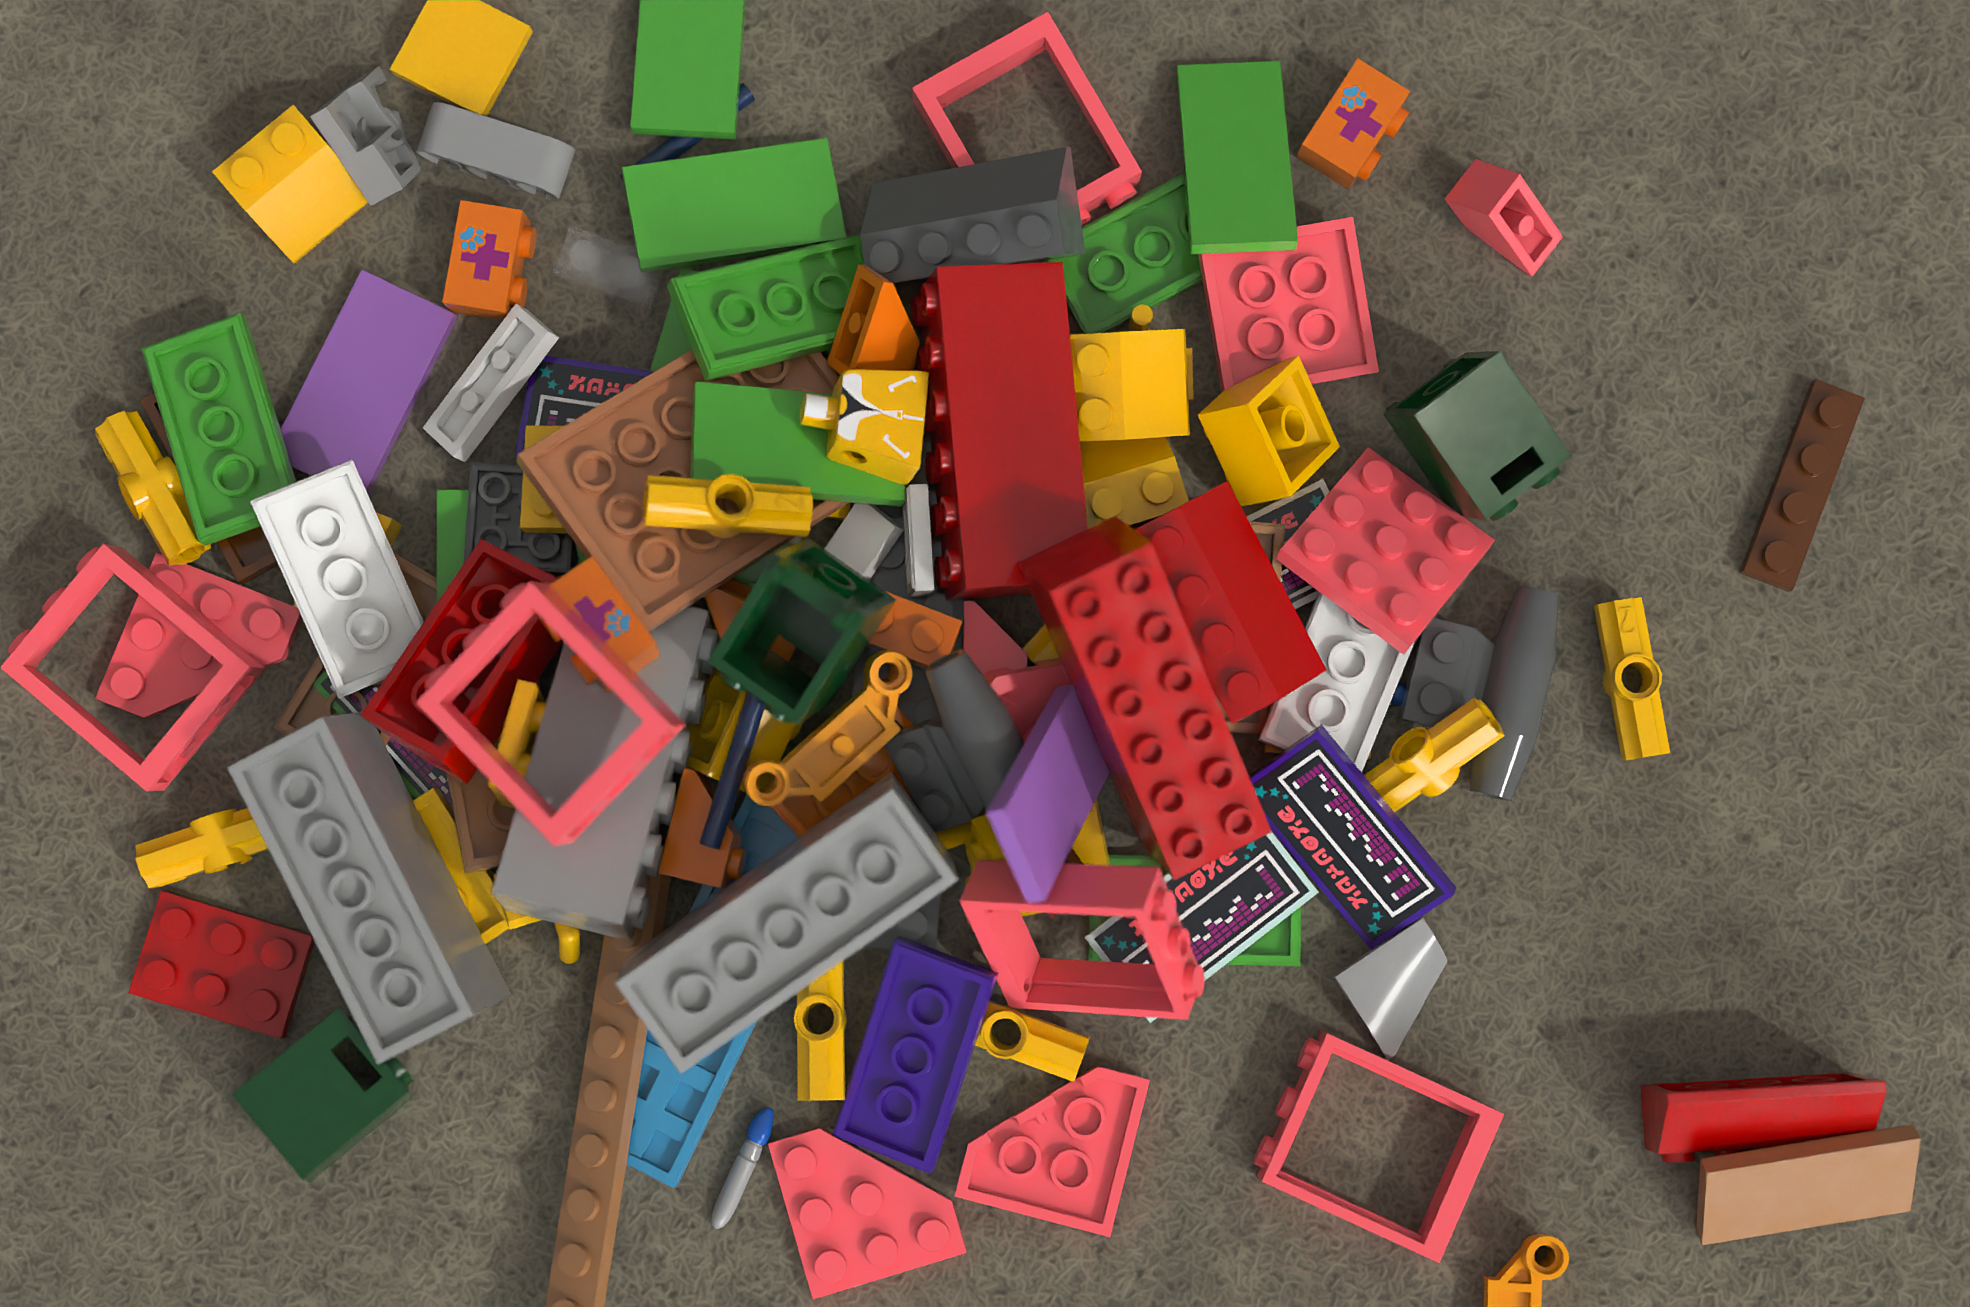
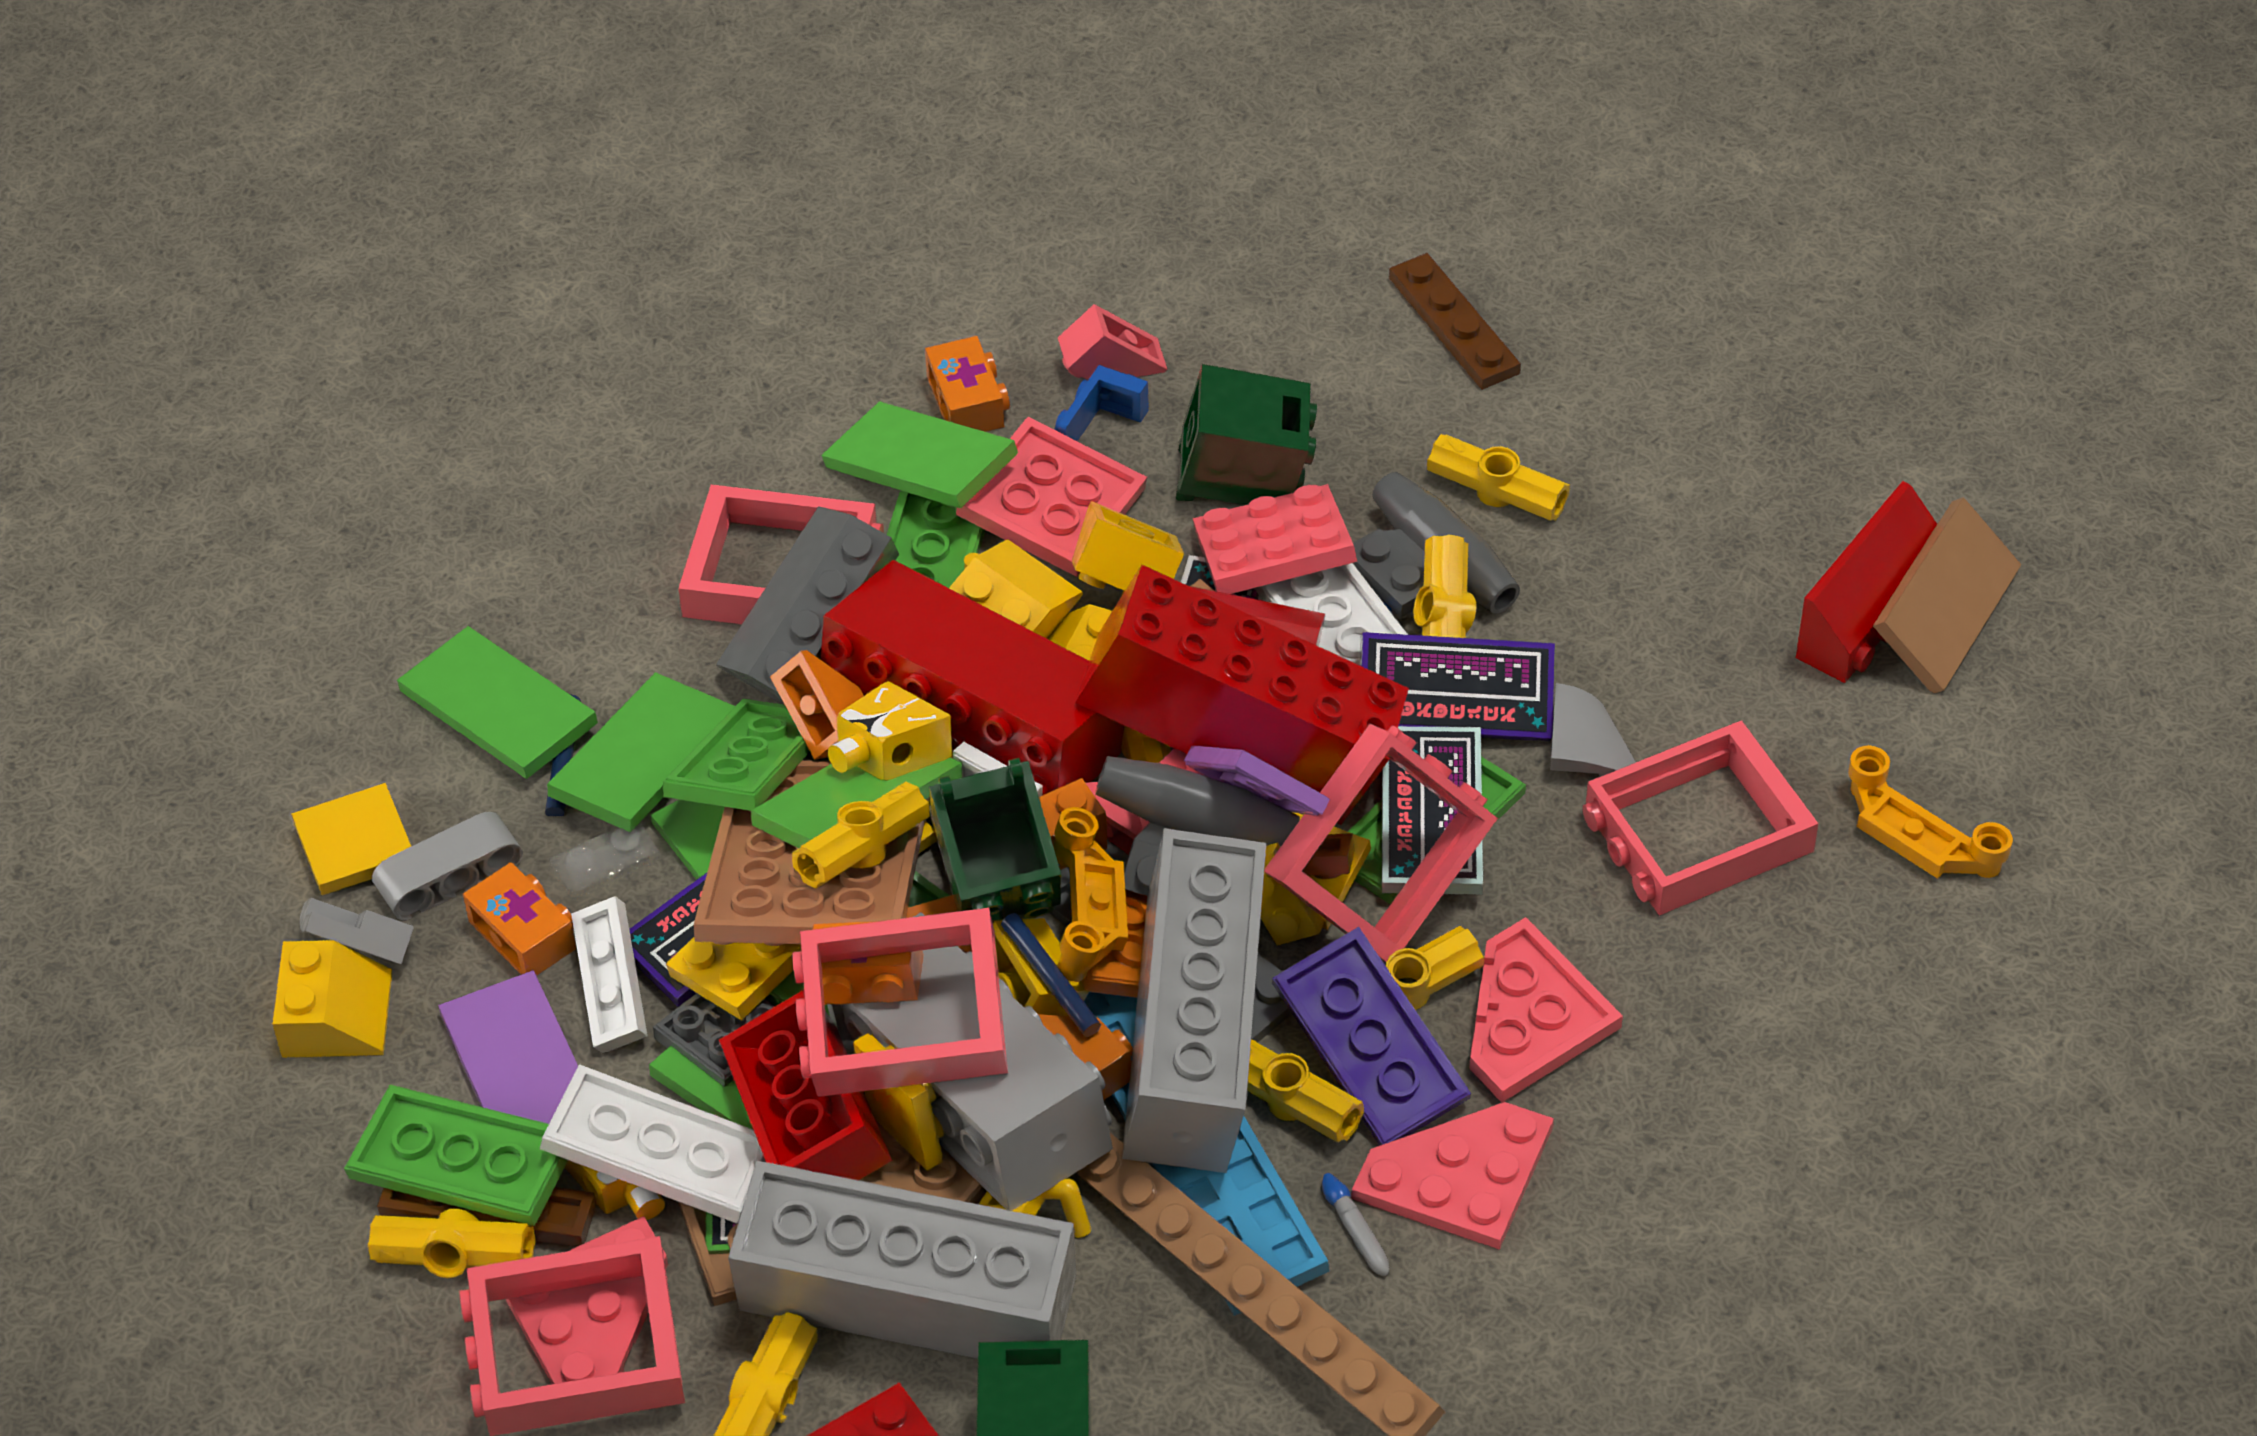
camera: 45 degrees left, 35 degrees down
none -> blue bracket [1054,365,1149,442]

